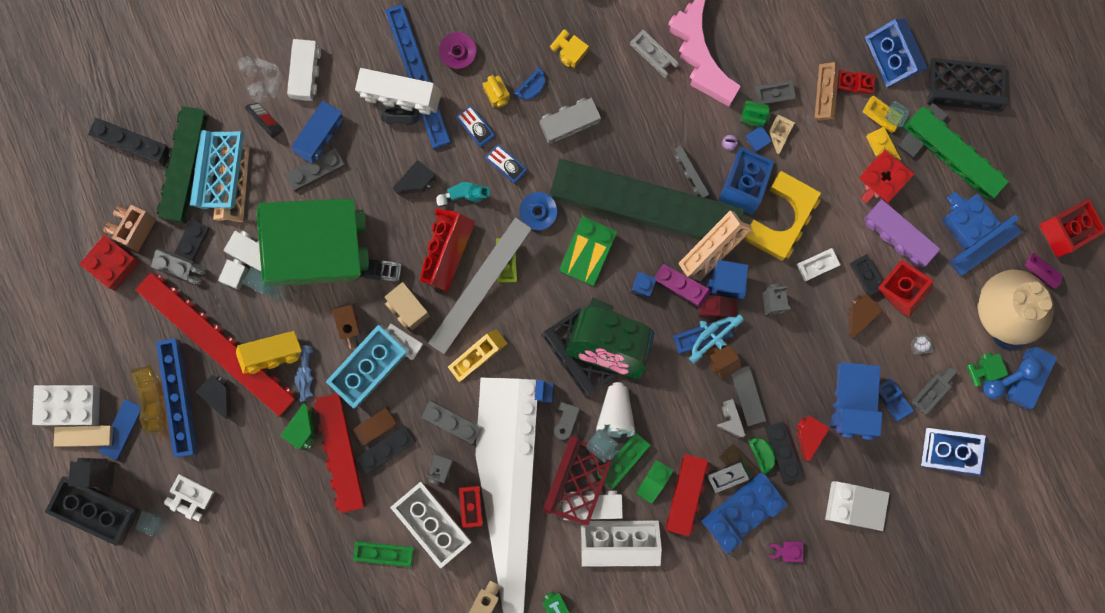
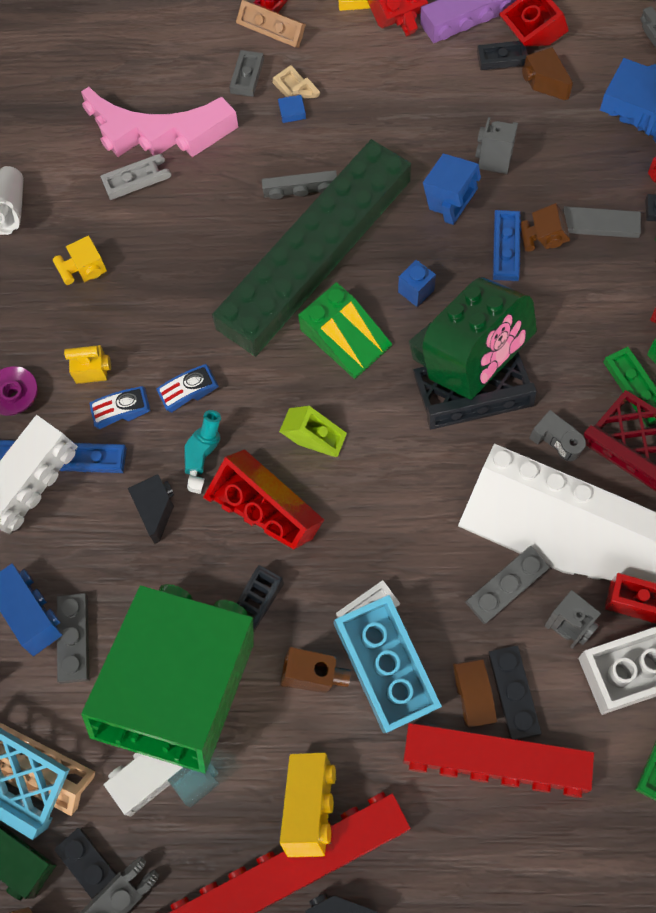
camera: 55 degrees left, 15 degrees down
white brick [218,259,249,290] -> none
green slope [280,403,317,450] -> none
medium blue piece [295,345,314,402] -> none
black plate [381,107,419,125] -> none
tan piece [385,282,430,331] -> none
light grey tile [428,217,532,354] -> none
yellow slope [448,329,508,382] -> none
blue tile [513,67,545,100] -> none
blue dish [519,192,557,230] -> none
blue slope [534,380,555,403] -> none
light grey brick [540,98,601,145] -> none
clear light blue brick [586,429,618,463] -> none
white cone [596,382,635,438] -> none
magenta plate [654,264,711,307] -> none
light nougat fence [678,211,752,281] -> none
medium azure piece [689,315,744,364] -> none
dark red slope [698,295,737,318] -> none
light grey slope [715,399,745,438] -> none
blue slope [718,147,774,215] -> none
lavender hinge [722,135,738,151] -> none
green brick [740,100,771,127] -> none
yellow arch [742,171,821,261] -> none
white plate [797,248,840,281] -> none
tile [911,335,933,355] -> none

